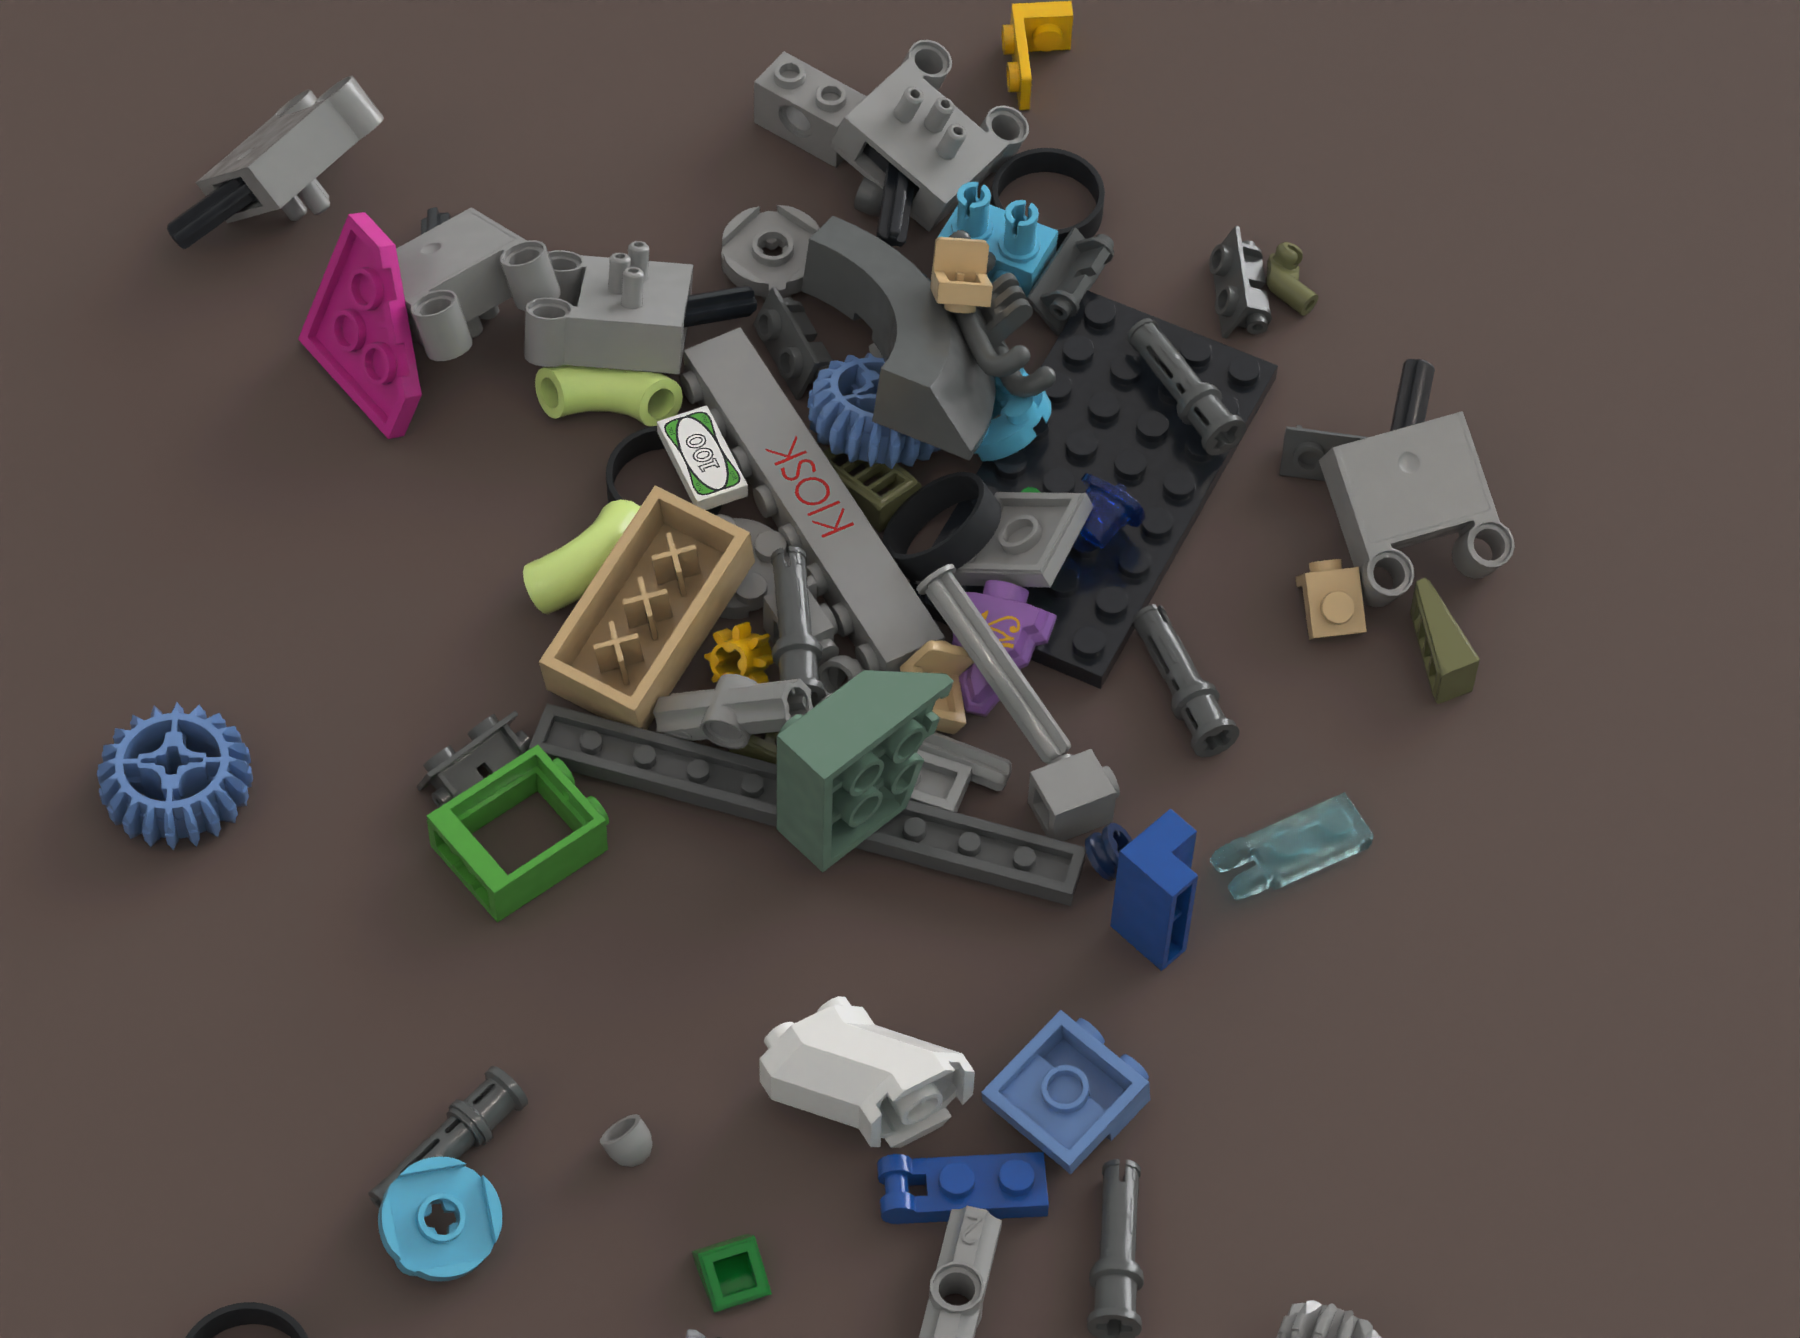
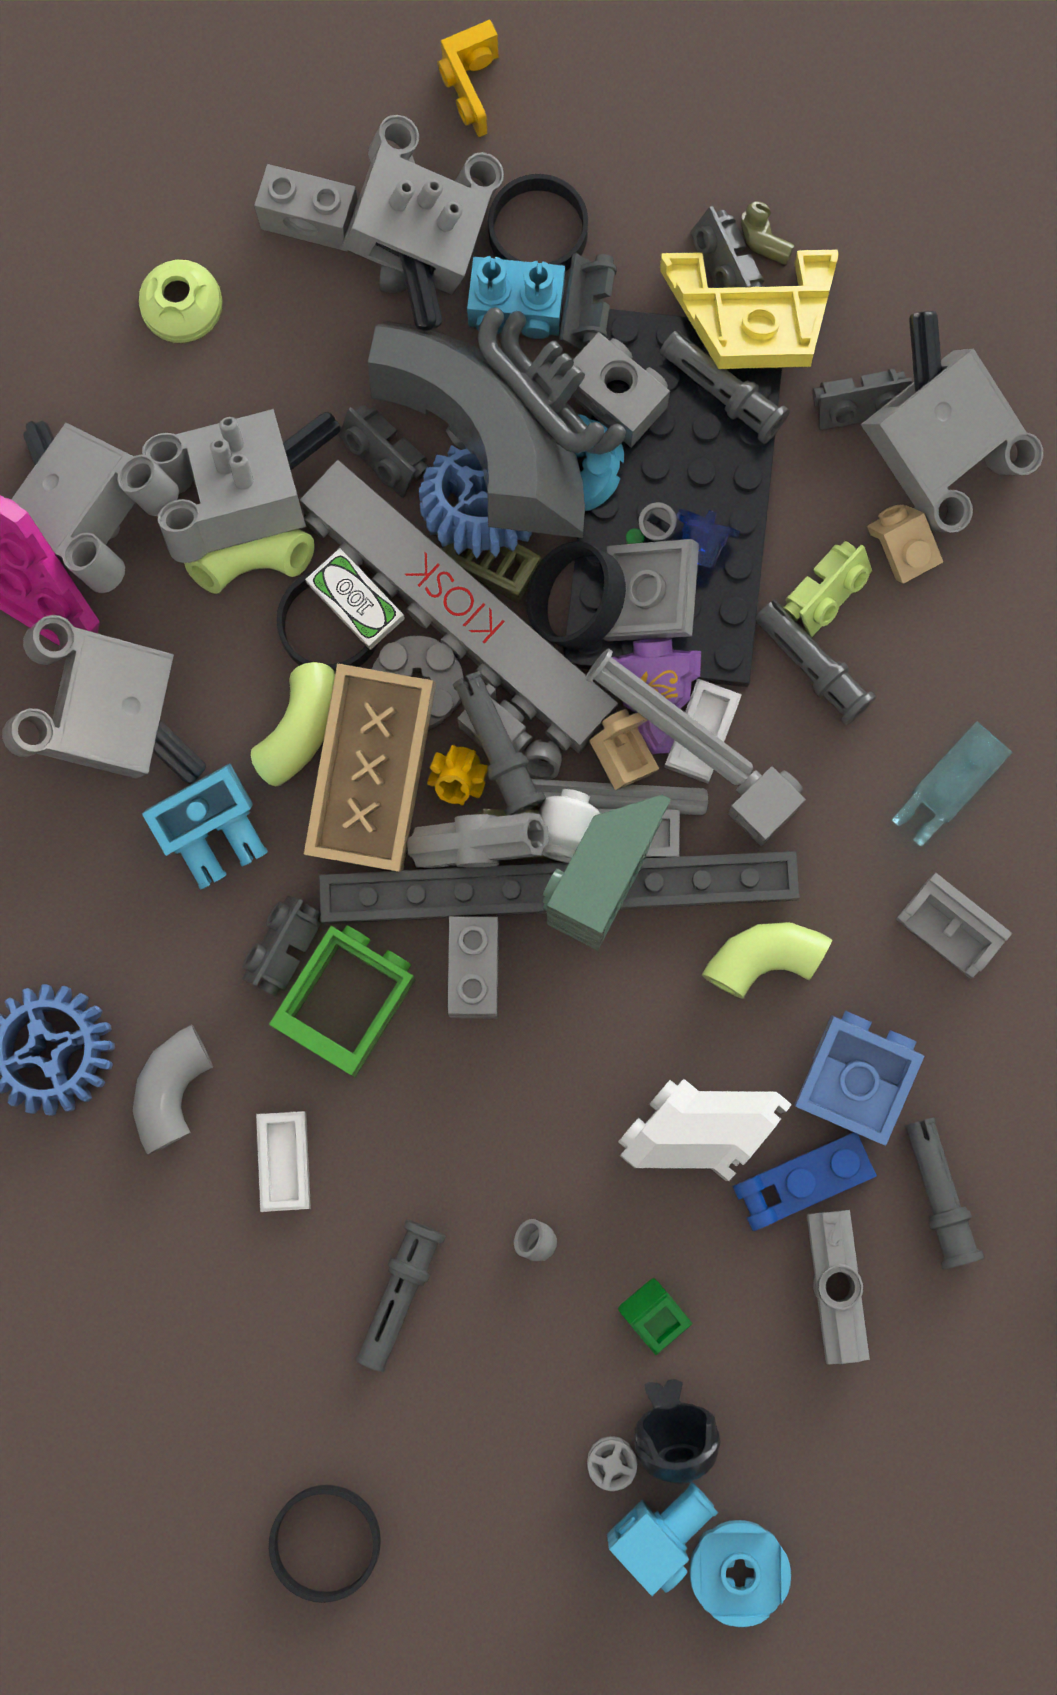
camera: 15 degrees left, 25 degrees up
medium azure plate [378,1157,502,1281] -> none
light grey plate [721,205,820,300] -> none
tan bracket [930,237,993,313] -> none
dark blue bush [1085,823,1132,881] -> none
blue piece [1110,808,1198,971] -> none
olive slope [1410,577,1480,704] -> none
none -> light grey piece [2,615,206,784]
none -> light grey cylinder [132,1024,213,1155]
none -> yellowish green piece [139,260,223,343]
none -> medium azure brick [142,763,268,890]
none -> white tile [256,1111,311,1212]
none -> light grey brick [448,916,499,1019]
none -> light grey brick [571,332,670,447]
none -> light grey hinge [639,502,677,542]
none -> light yellow wing [660,250,838,369]
none -> white tile [664,679,742,784]
none -> yellowish green cylinder [702,922,832,999]
none -> yellowish green hinge [784,541,872,638]
none -> light grey hinge [896,873,1012,979]

